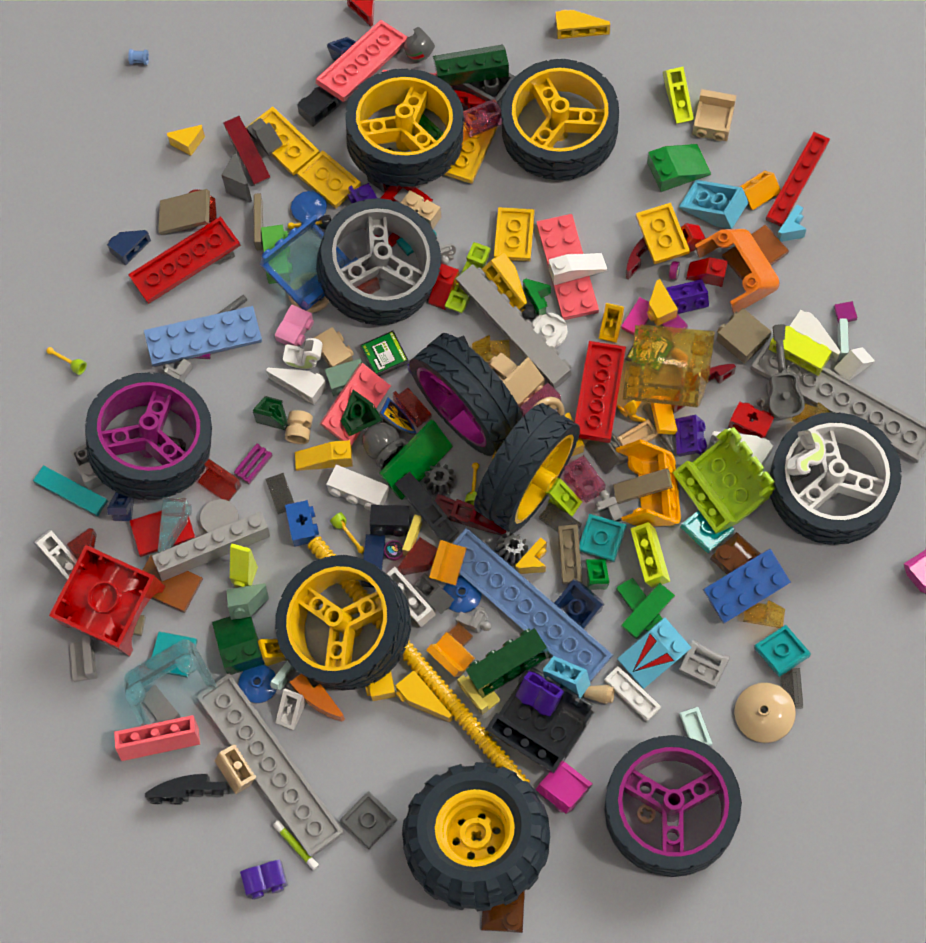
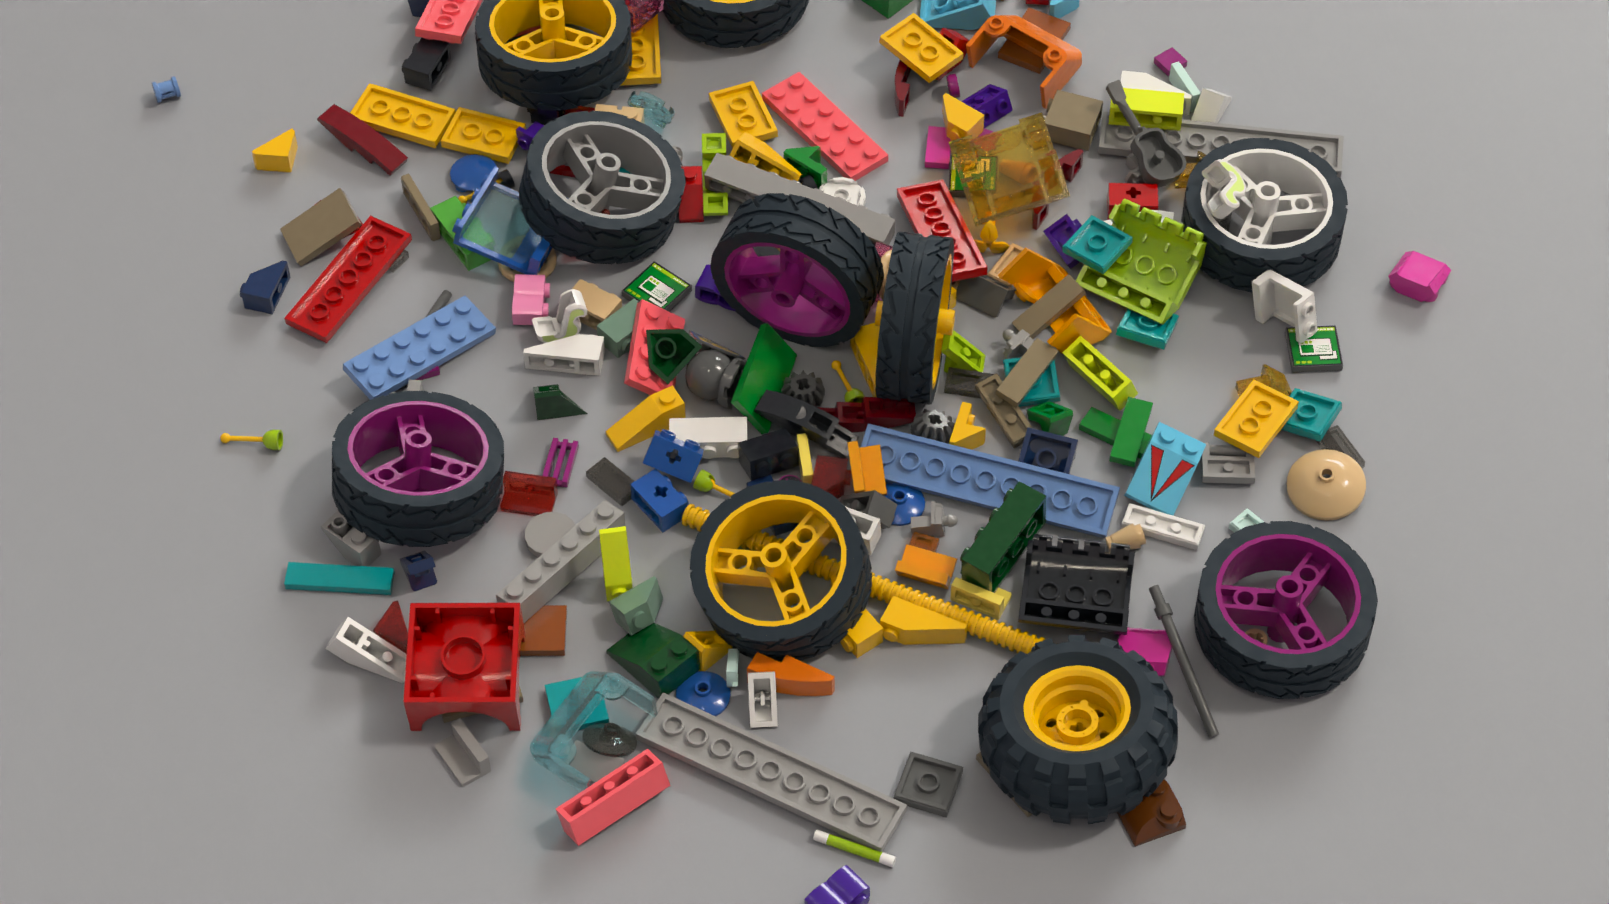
camera: 30 degrees left, 15 degrees down
red tile [130,503,196,557] -> none
black slope [145,774,230,805] -> none
clear light blue slope [158,497,192,553] -> none
tan brick [214,745,256,794] -> none
dark grey slope [221,153,252,202] -> none
dark grey slope [246,118,283,155] -> none
tan wheel [285,410,313,444] -> none
clear red panel [392,388,432,428] -> none
dark purple brick [516,671,564,716] -> none
medium azure brick [543,656,591,699] -> none
white slope [549,253,607,285] -> none
clear pink brick [563,455,606,503] -> none
yellow slope [599,303,624,343] -> none
dark grey piece [643,403,674,451] -> none
yellow tile [650,398,677,434] -> none
red slope [686,257,728,287] -> none
blue plate [702,549,791,623] -> none
reddish brown slope [710,532,761,574] -> none
none -> clear smoke dish [582,723,637,757]
none -> clear light blue plate [628,91,675,128]
none -> blue brick [643,429,704,483]
none -> dark tan tile [995,338,1058,408]
none -> teal plate [1063,215,1132,274]
none -> dark grey bar [1149,585,1219,738]
none -> yellow plate [1214,379,1299,458]
none -> white panel [1252,270,1317,343]
none -> tile [1285,325,1343,372]

